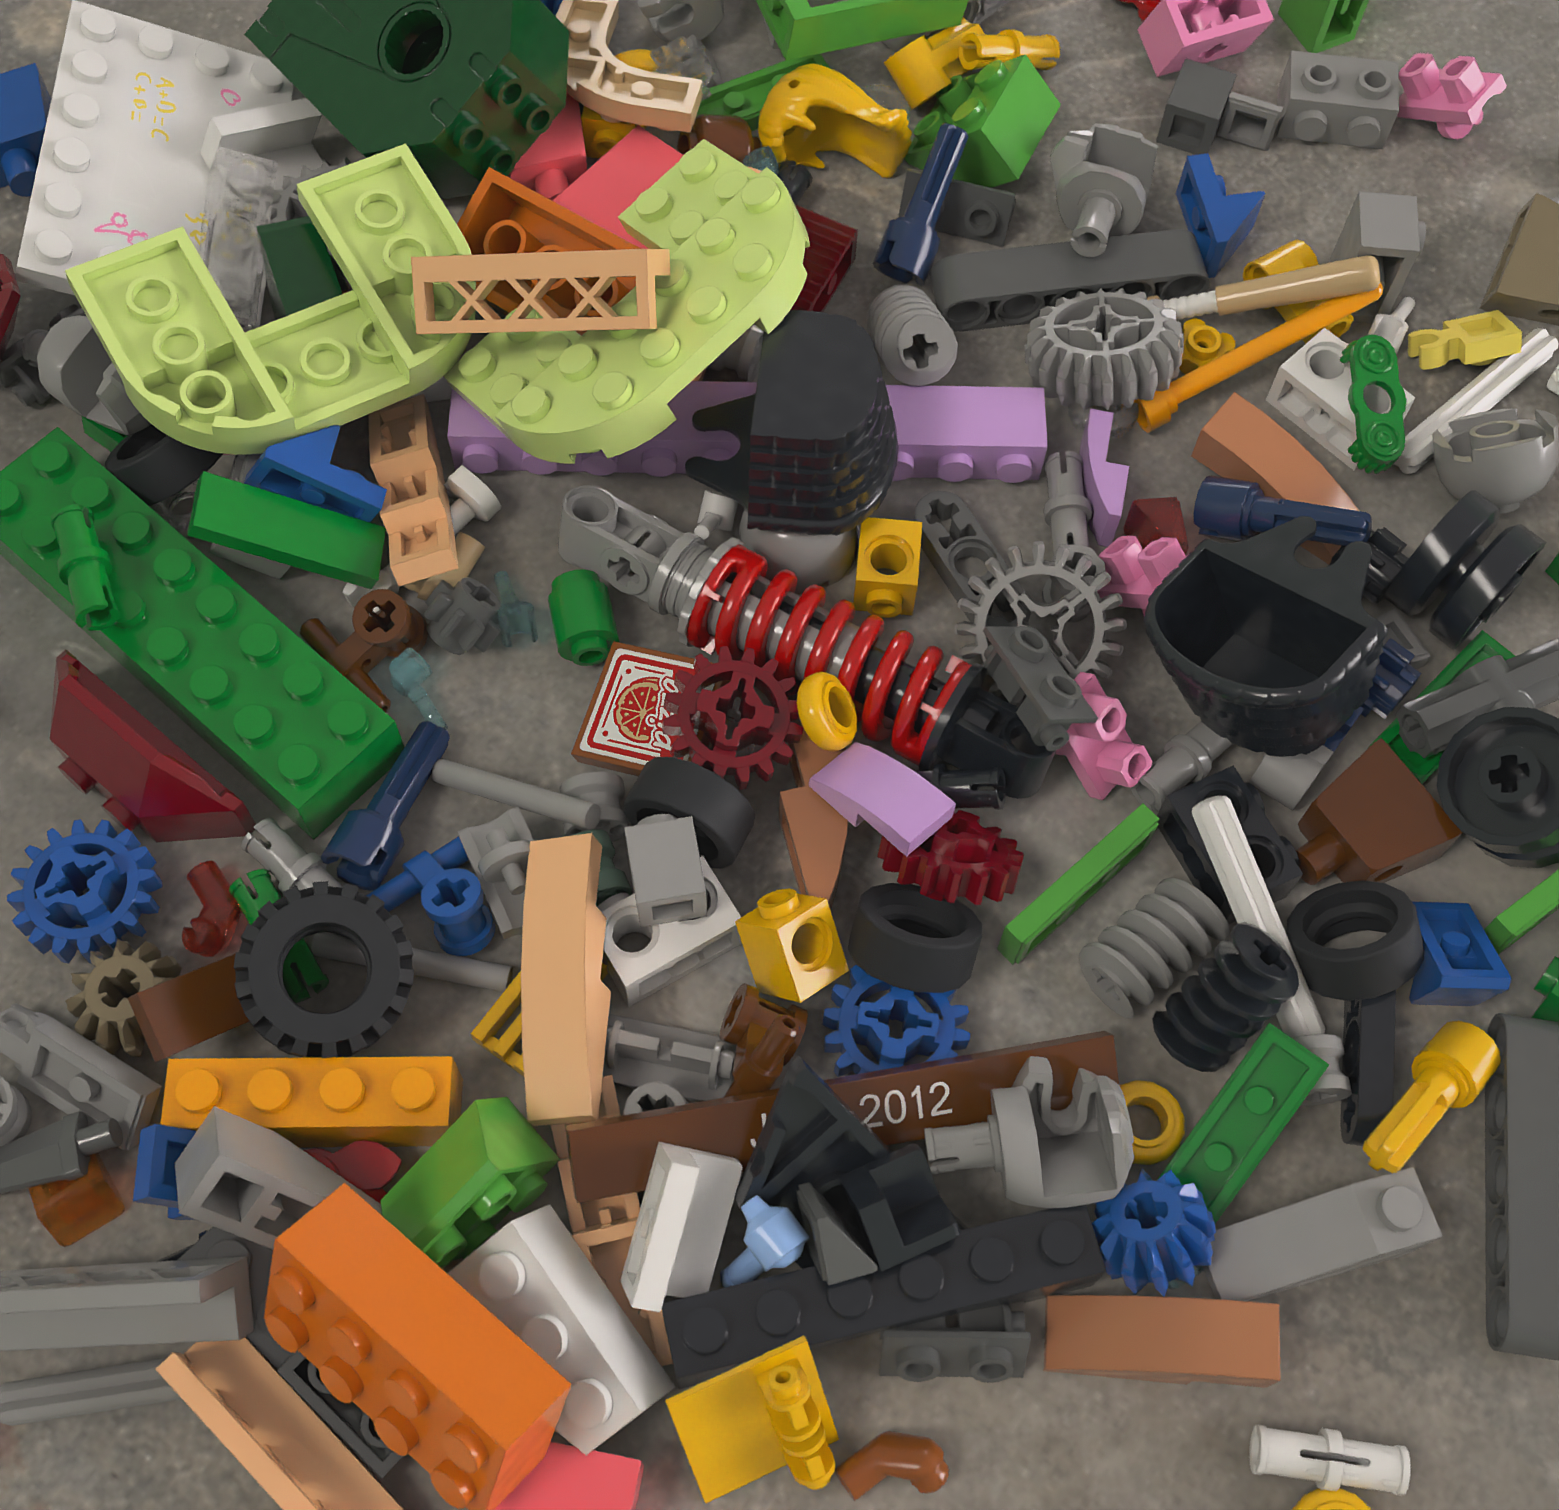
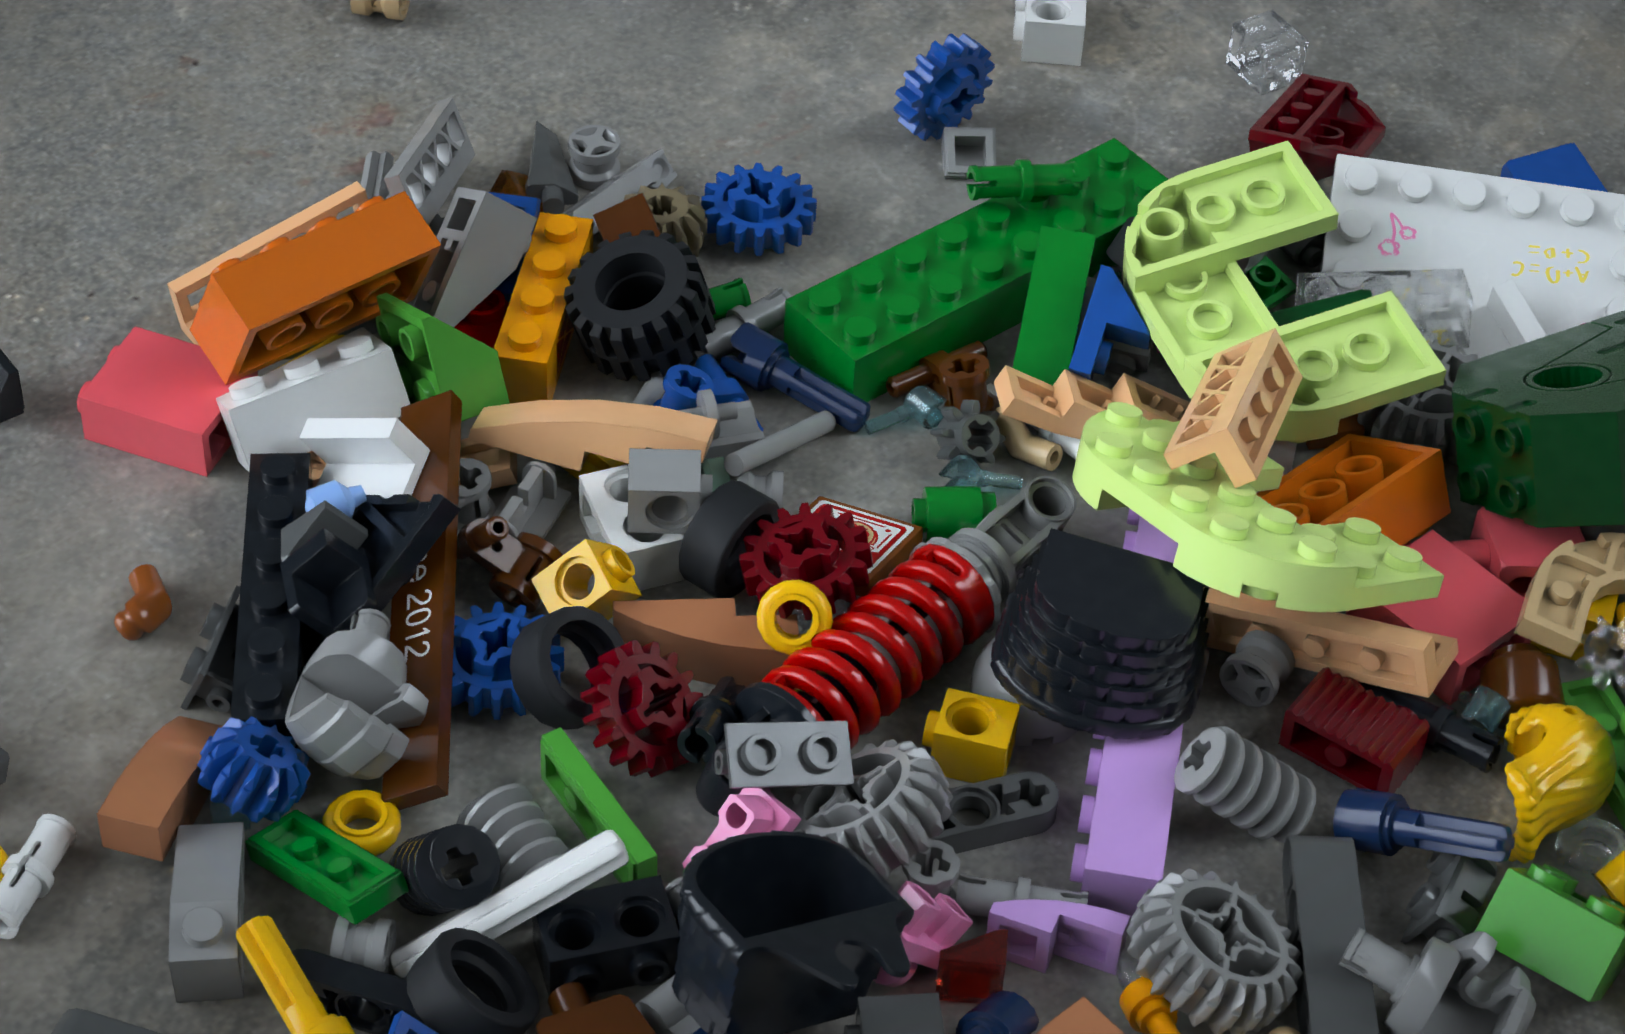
camera: 100 degrees right, 20 degrees down
dark red wedge [50,650,256,843] -> none
clear red arm [182,860,242,957] -> none
yellow hinge [665,1335,839,1504] -> none
lavender slope [809,742,956,857] -> none

